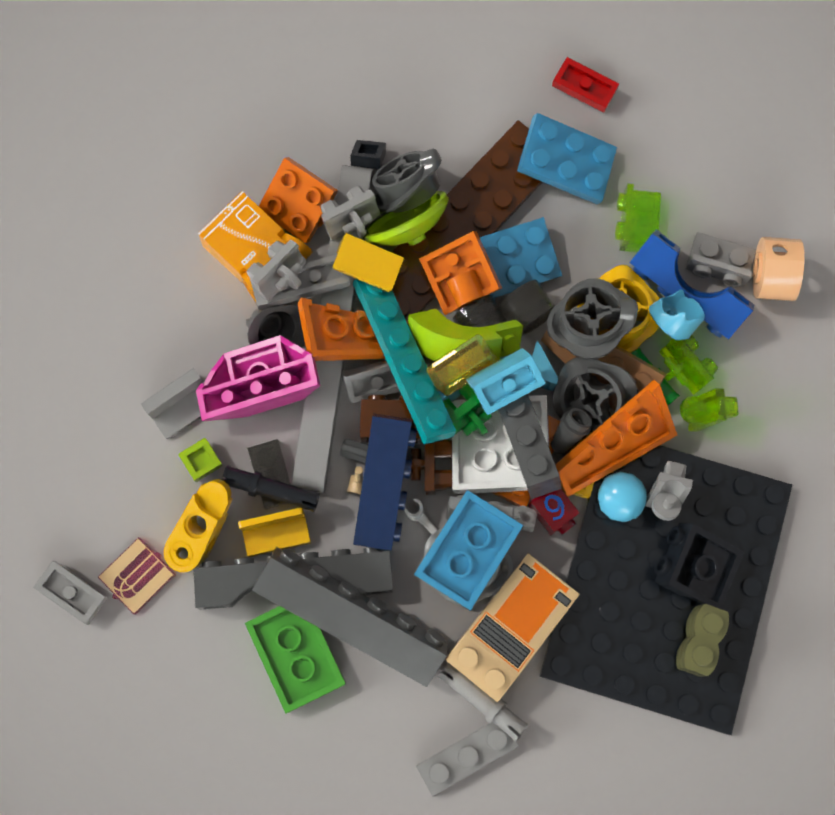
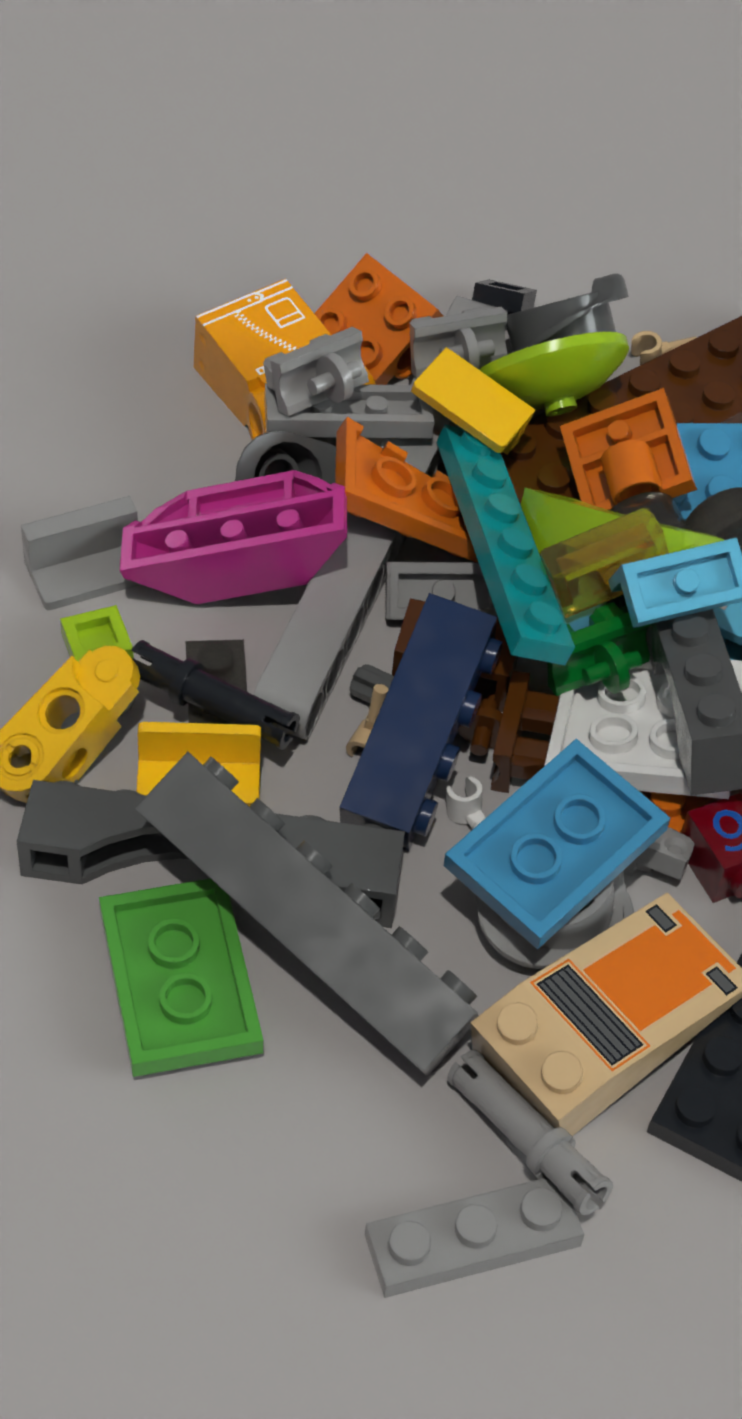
camera: 10 degrees right, 25 degrees down
none -> tan hand [631,331,697,365]

